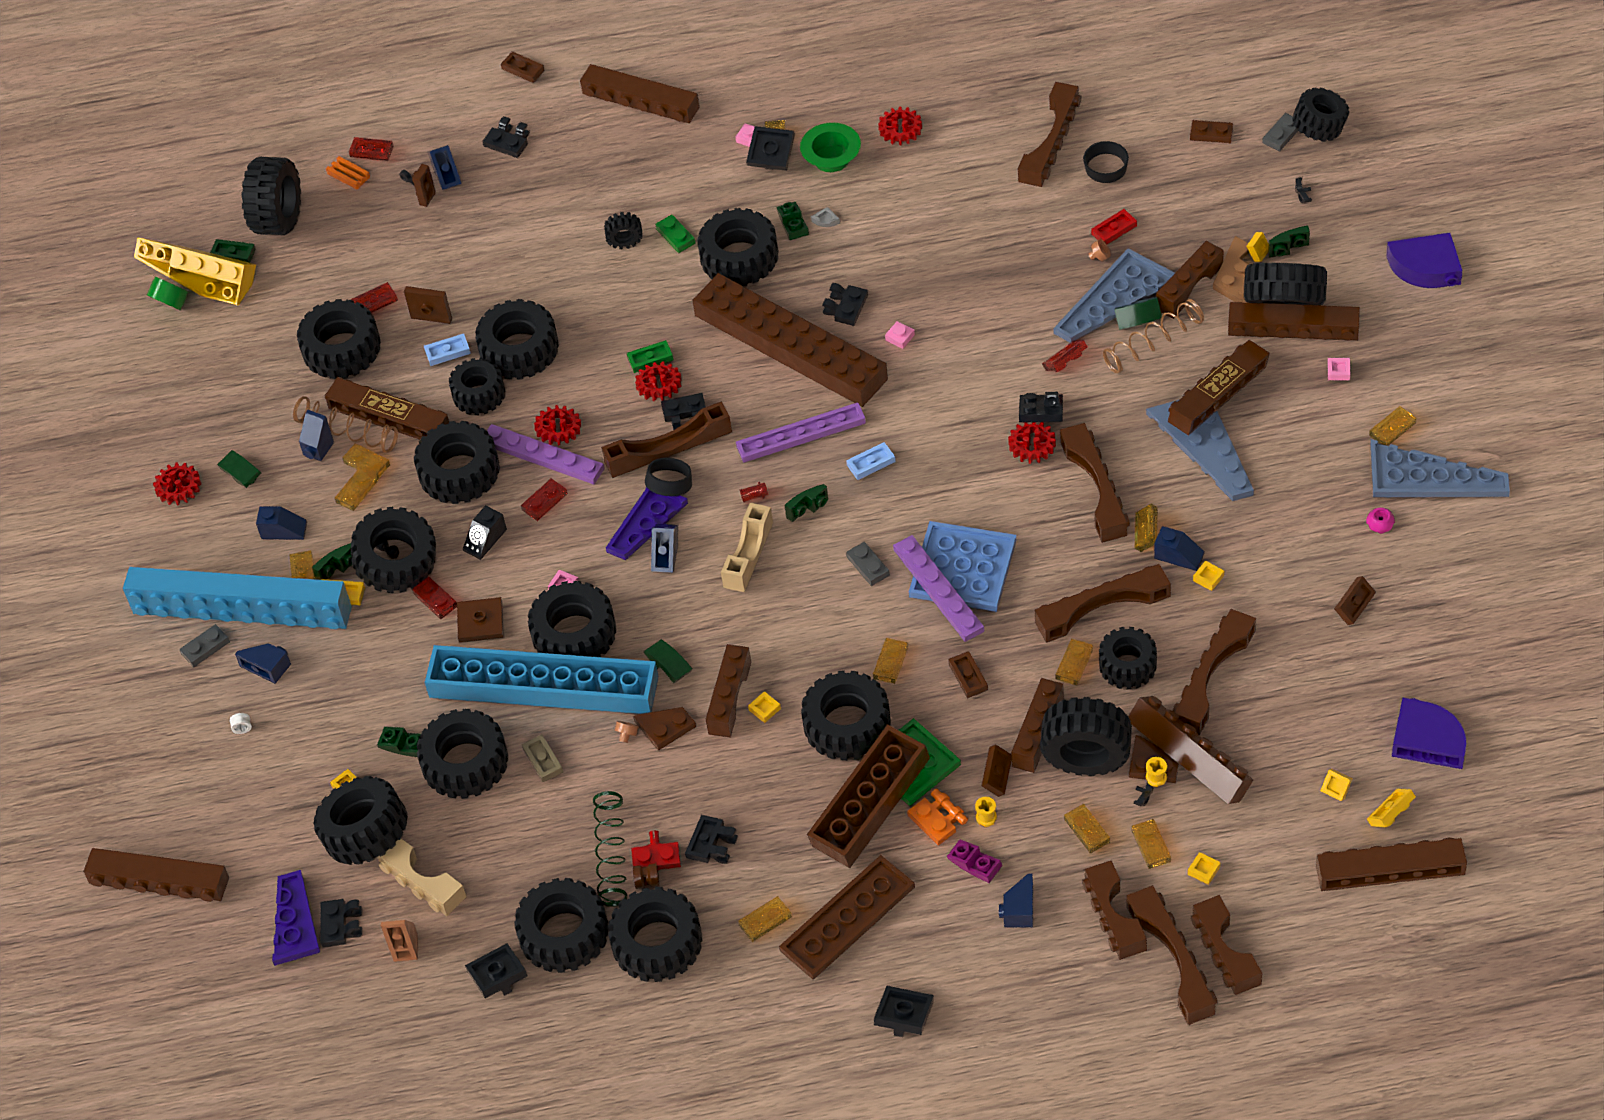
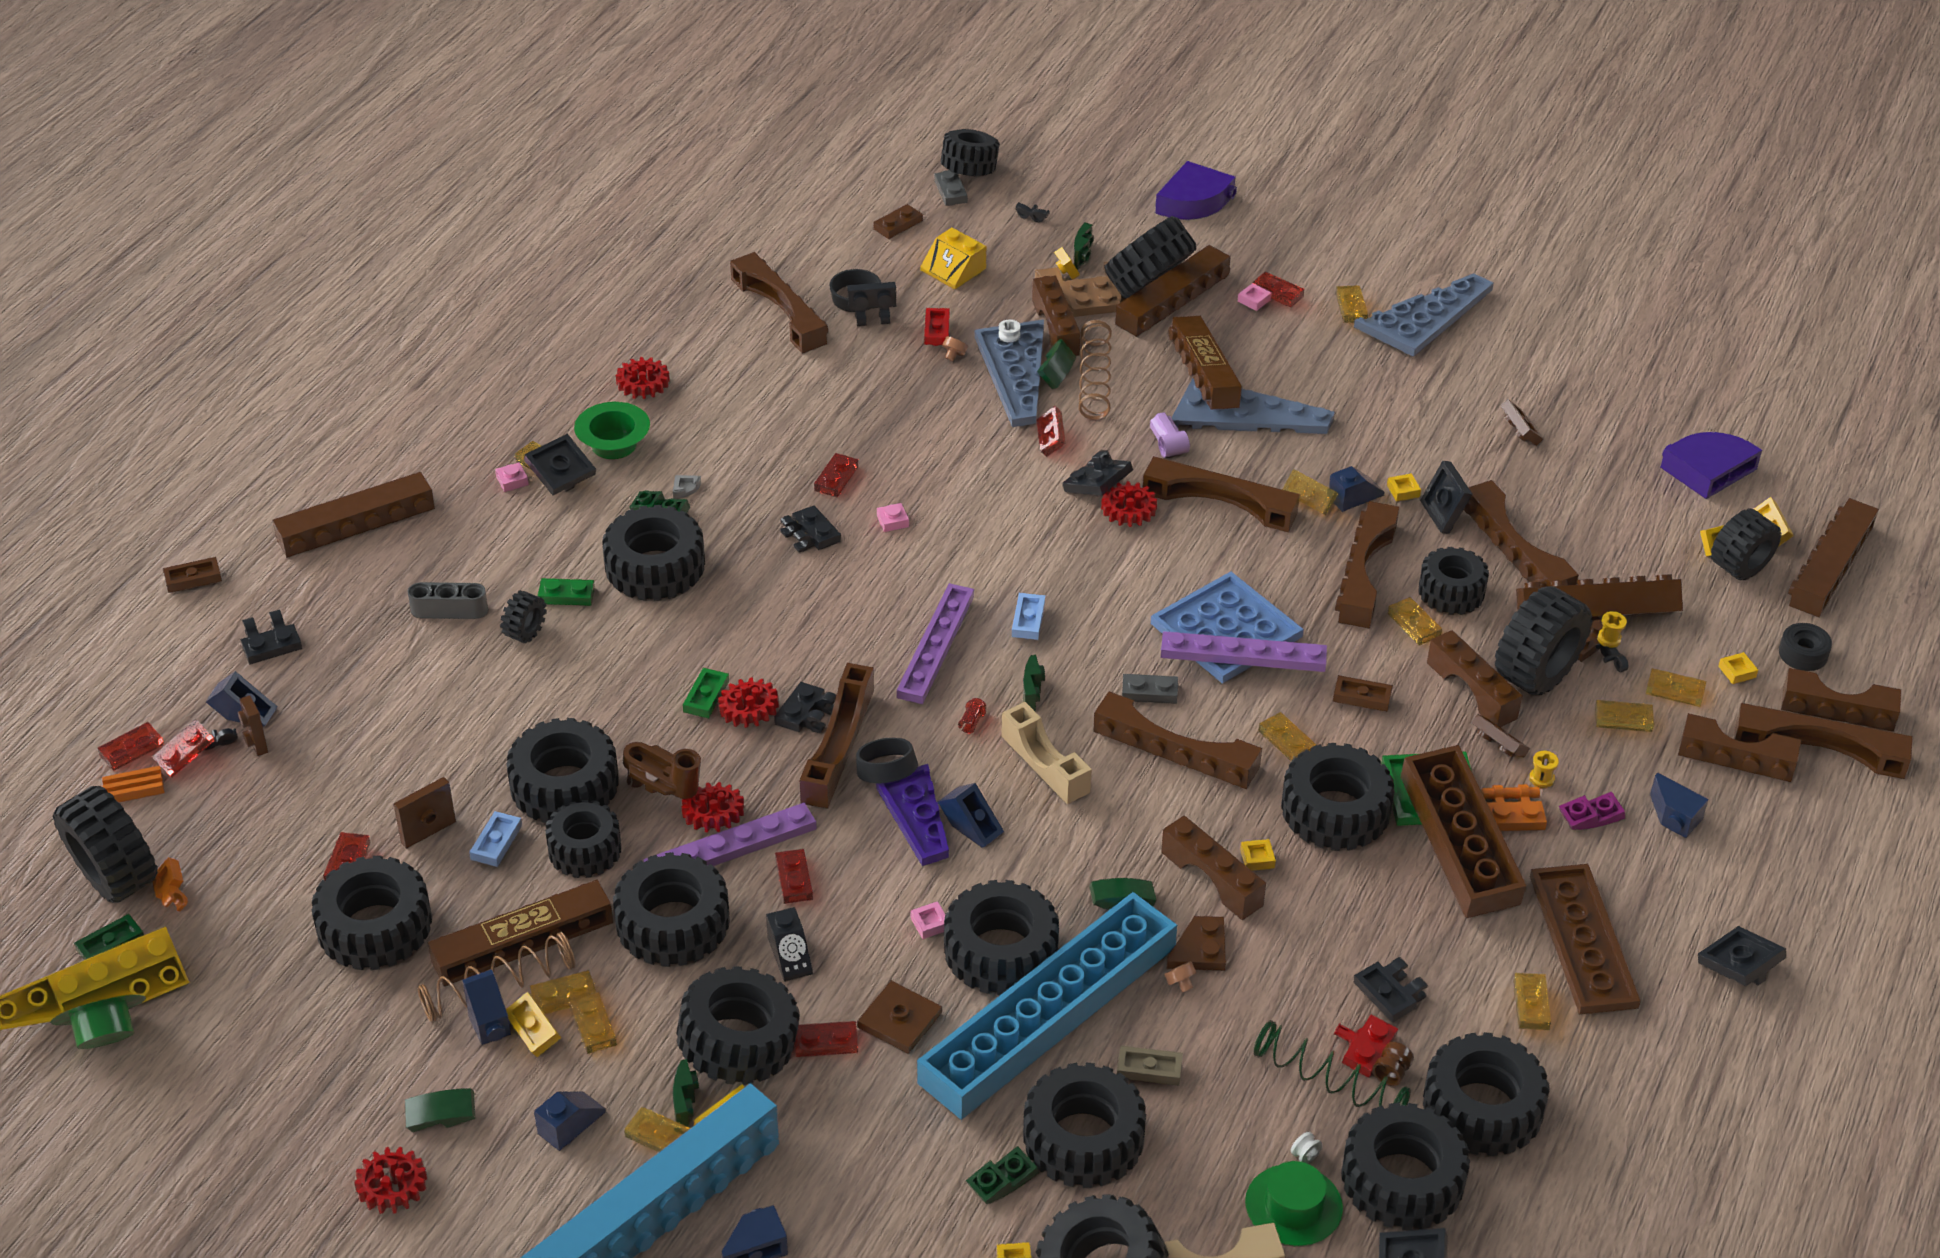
camera: 60 degrees left, 10 degrees down
reddish brown brick [692,273,888,407] -> none
dark pink plate [1366,507,1395,534] -> none
none -> clear red plate [152,719,215,778]
none -> orange plate [152,857,188,912]
none -> dark grey beam [407,582,488,619]
none -> yellow plate [506,992,562,1057]
none -> reddish brown piece [623,742,701,799]
none -> clear red plate [814,453,859,498]
none -> black plate [847,282,897,326]
none -> yellow slope [920,227,987,289]
none -> white bush [999,319,1020,342]
none -> reddish brown arch [1093,691,1262,789]
none -> lavender piece [1150,412,1190,458]
none -> green hose [1245,1161,1343,1246]
none -> clear red plate [1252,272,1305,308]
none -> white bush [1291,1132,1323,1163]
none -> black hinge [1420,461,1472,534]
none -> black tyre [1711,508,1782,581]
none -> black tyre [1779,623,1832,671]

